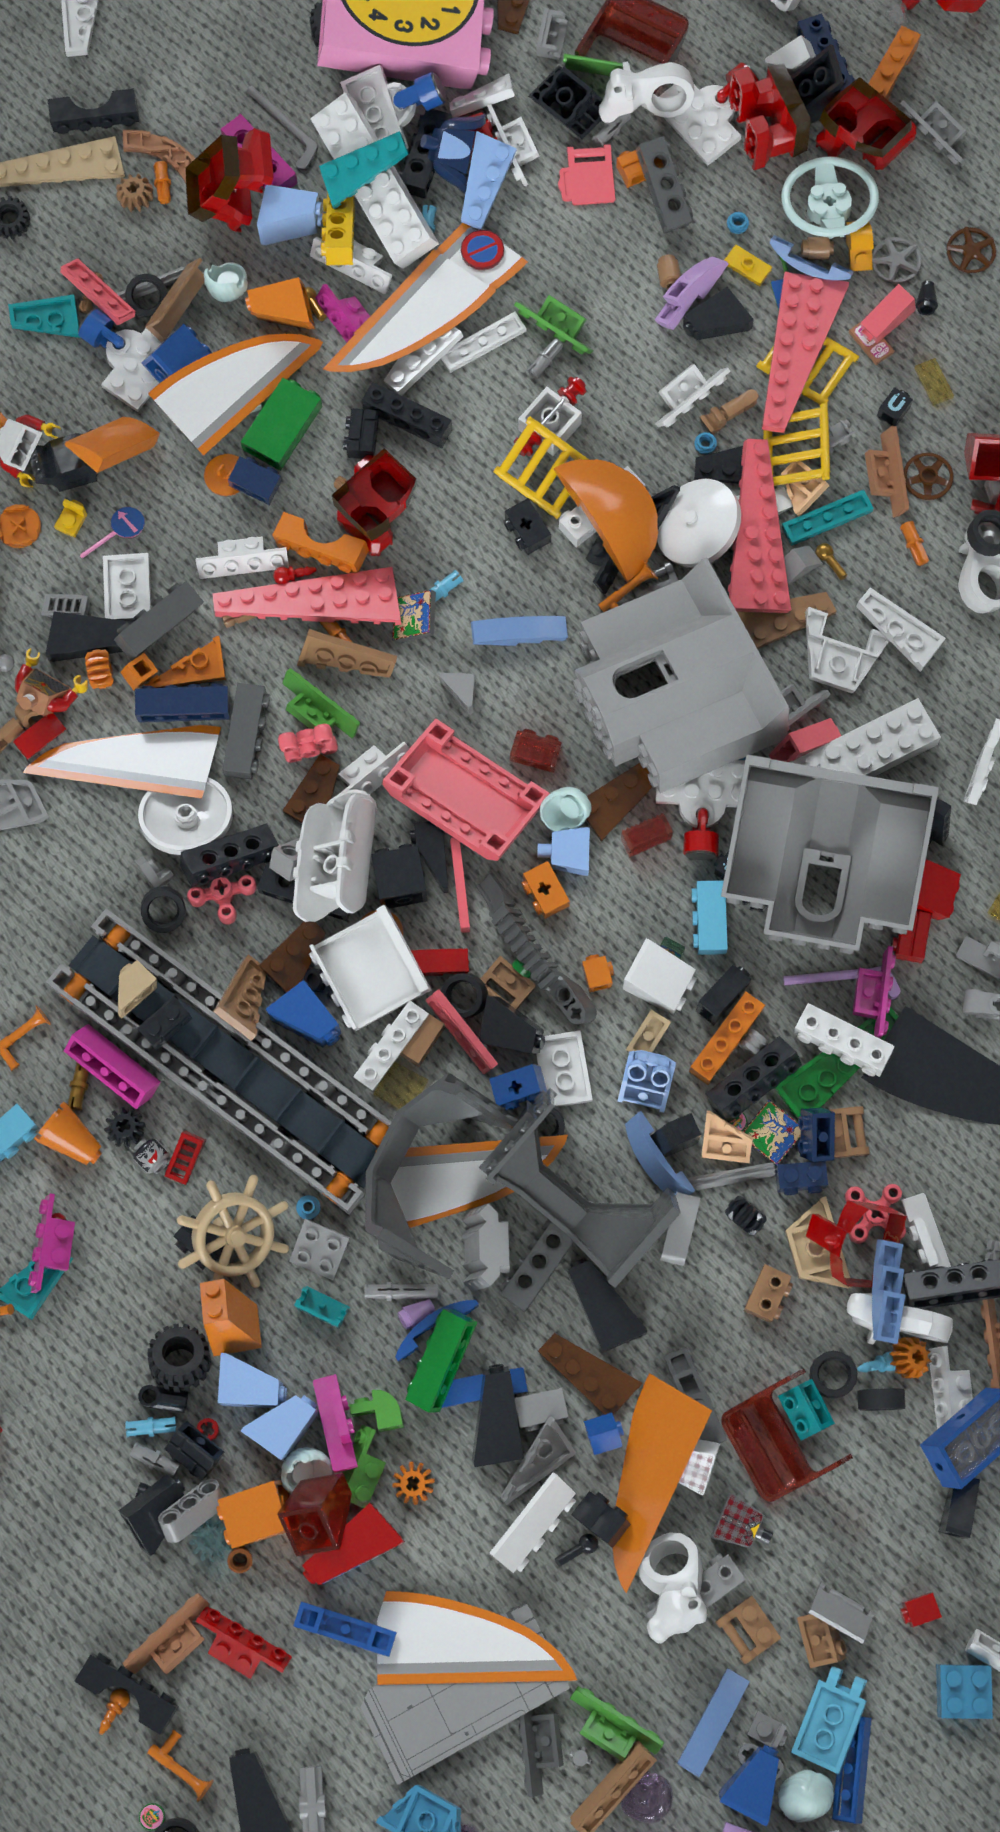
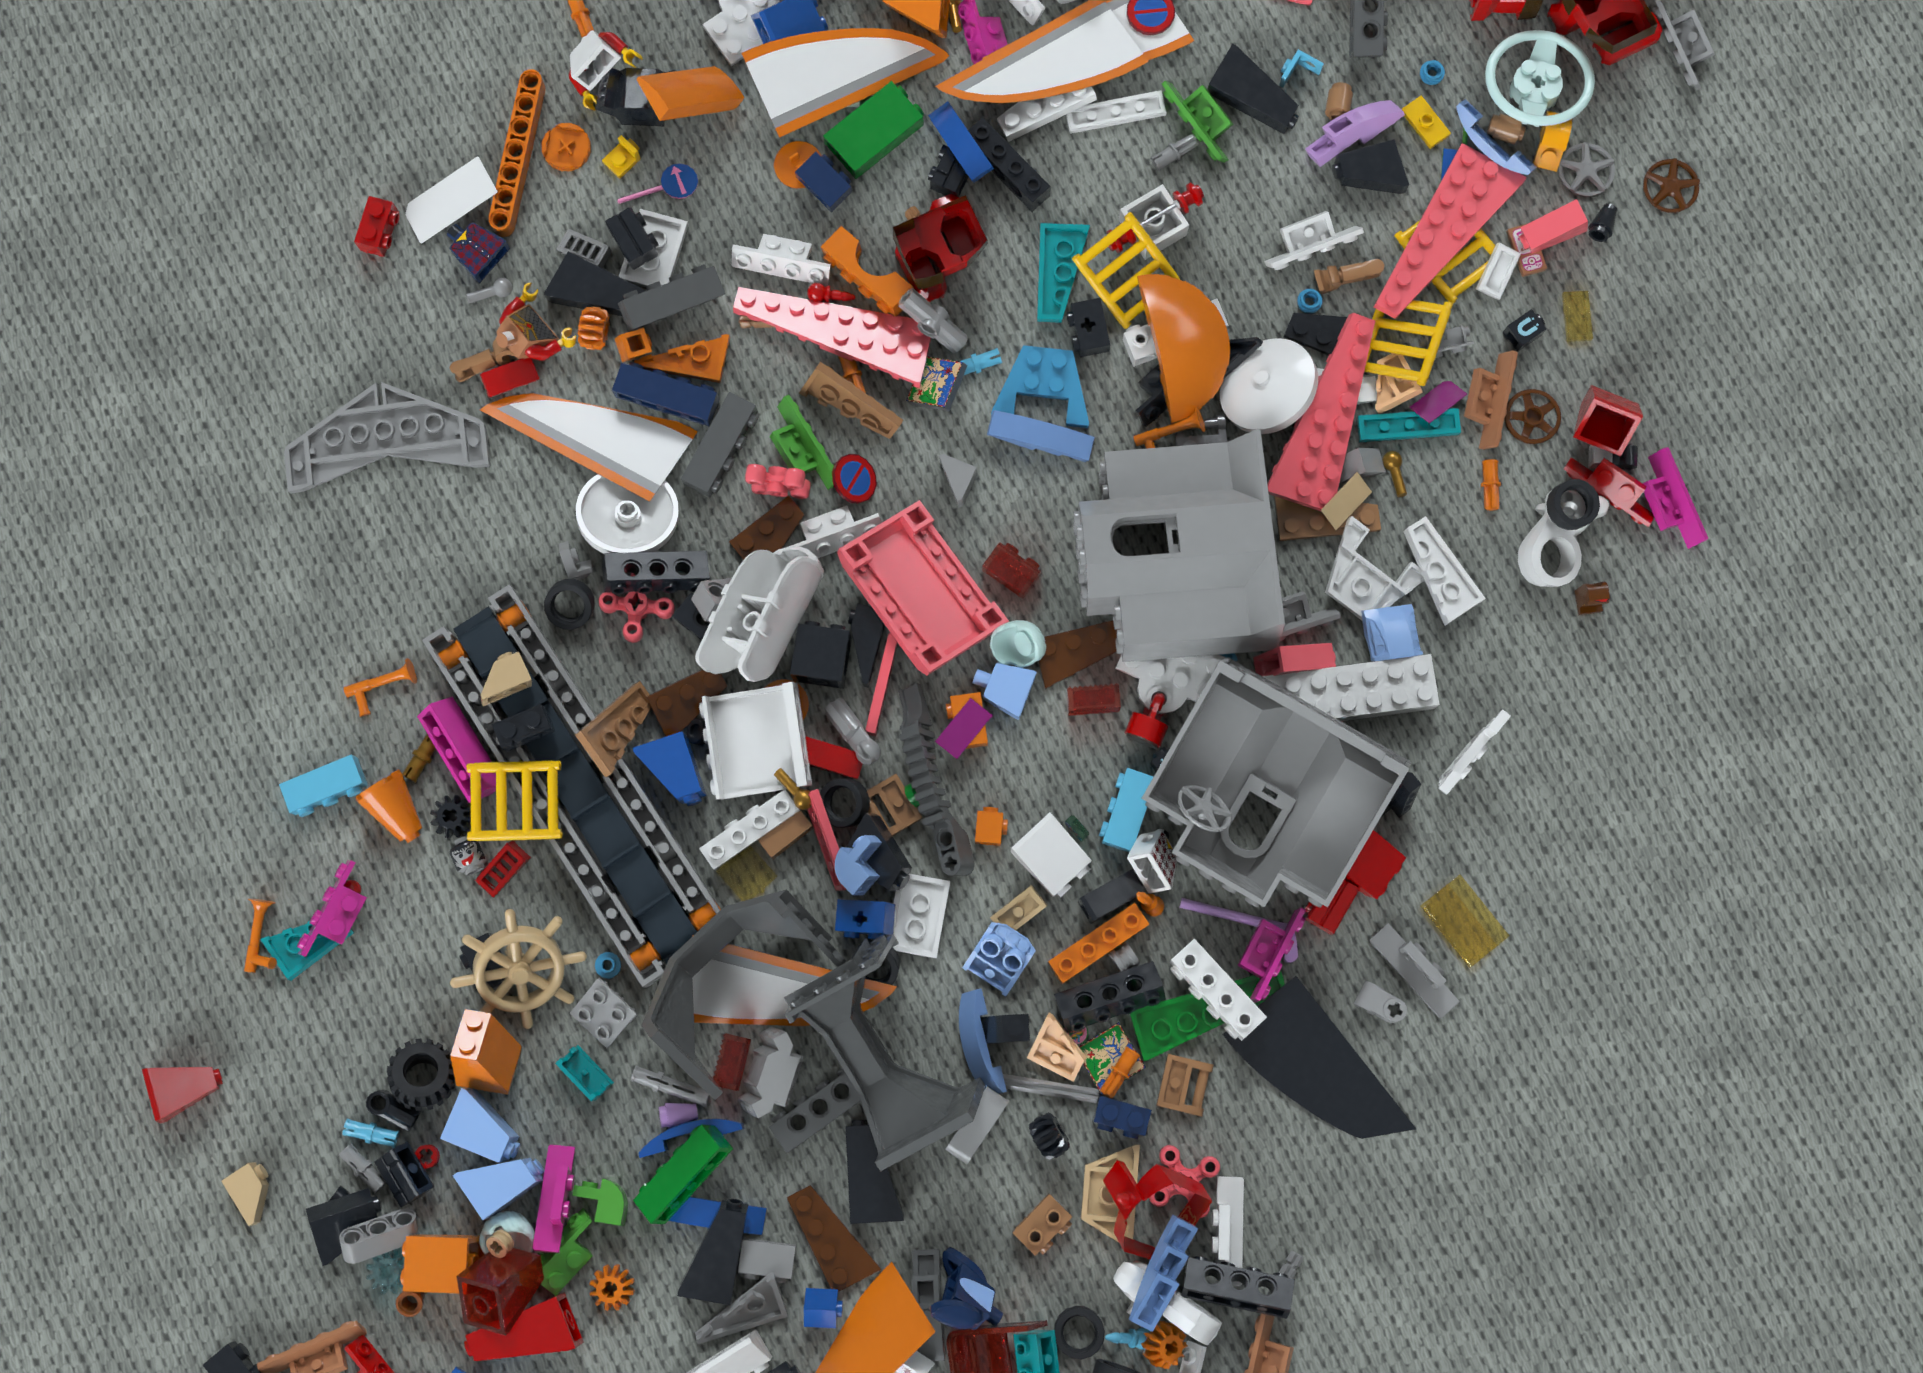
camera: 20 degrees right, 5 degrees up
dark blue brick [798,1108,835,1162] -> none
none -> tan slope [221,1162,269,1226]
none -> yellow bar [466,761,563,841]
none -> tan bush [486,1230,514,1258]
none -> black brick [605,207,659,270]
none -> clear red brick [713,1033,751,1091]
none -> pearl gold bar [774,768,812,810]
none -> light grey piece [825,698,881,765]
none -> piece [832,454,877,504]
none -> light blue brick [835,835,882,895]
none -> light grey piece [899,288,968,353]
none -> blue slope [928,101,994,183]
none -> dark blue torso [930,1247,1003,1330]
none -> magenta sticker [935,698,993,759]
none -> dark azure wing [991,345,1089,428]
none -> teal wing [1037,223,1090,323]
none -> orange axle [1100,1047,1141,1098]
none -> white torso [1127,829,1177,893]
none -> orange bar [1136,892,1164,917]
none -> light grey wheel [1178,785,1232,832]
none -> black slope [1208,43,1299,134]
none -> medium azure bracket [1279,49,1324,88]
none -> tan sticker [1321,472,1372,530]
none -> light blue slope [1361,604,1423,661]
none -> magenta sticker [1409,381,1467,423]
none -> white tile [1476,243,1521,300]

